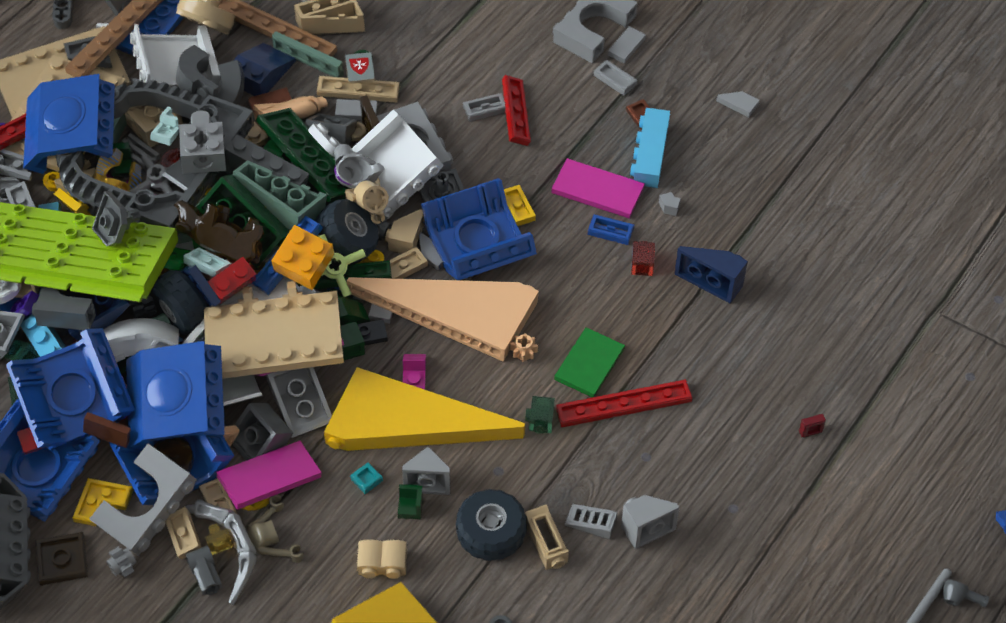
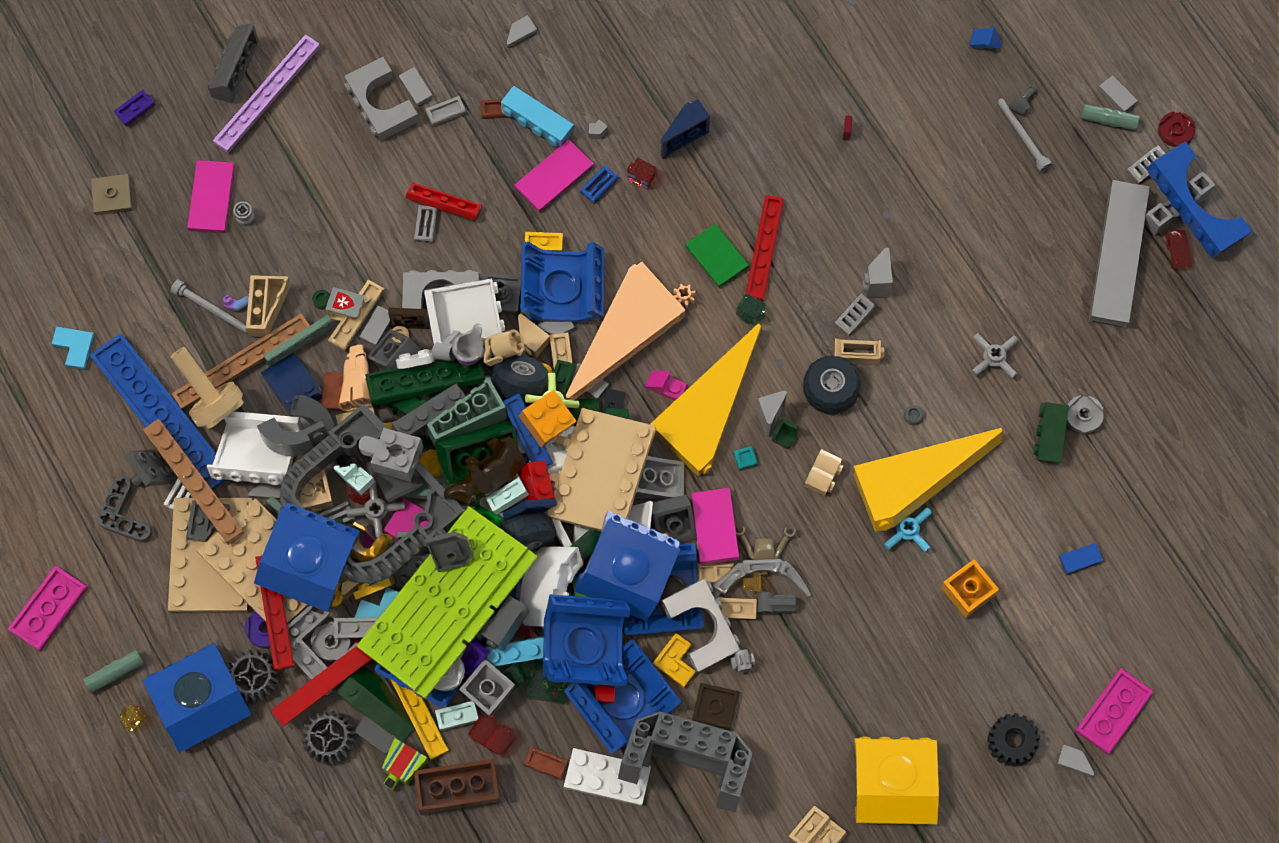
camera: 65 degrees left, 15 degrees up
copper tile [83,412,131,448] -> none

